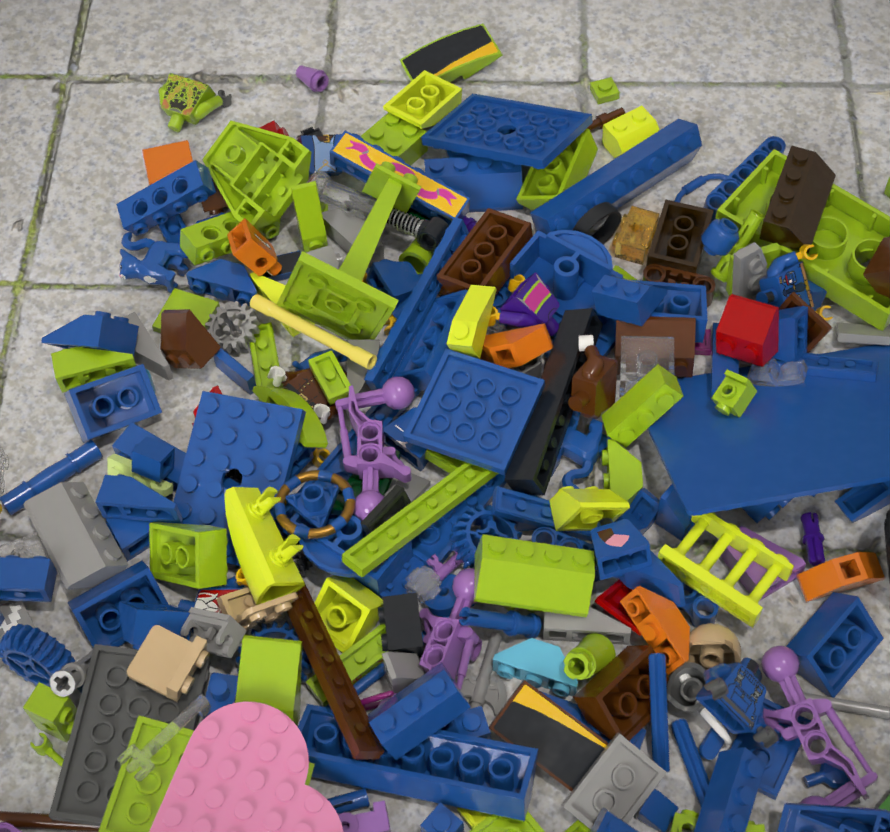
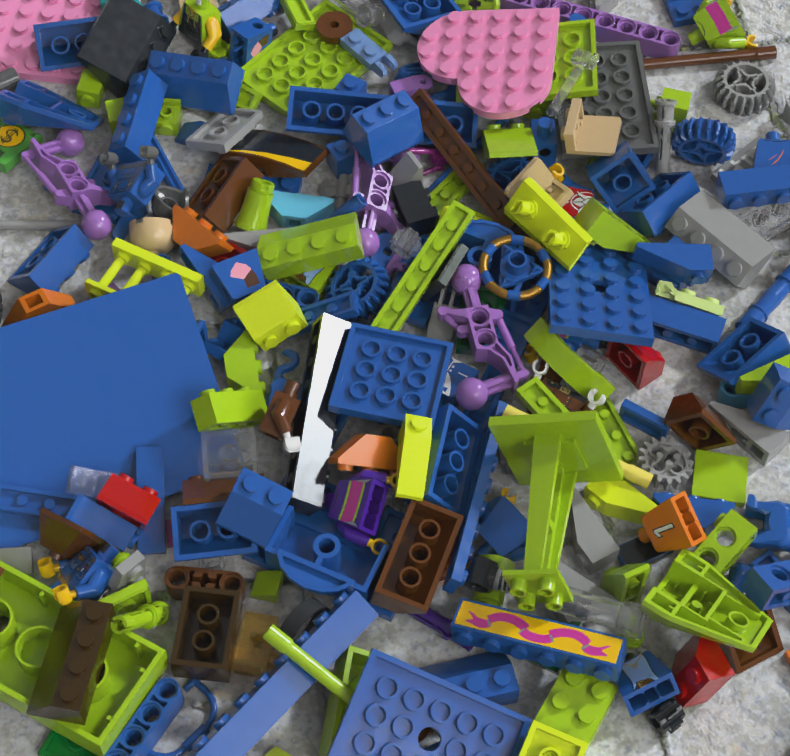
camera: 165 degrees right, 0 degrees up
blue brick [130,436,175,483] -> none
light grey hinge [181,607,247,658] -> none
blue axle [649,653,670,773] -> none
blue head [701,218,739,256] -> none
lime brick [711,370,757,417] -> none
none -> lime piece [262,624,353,705]

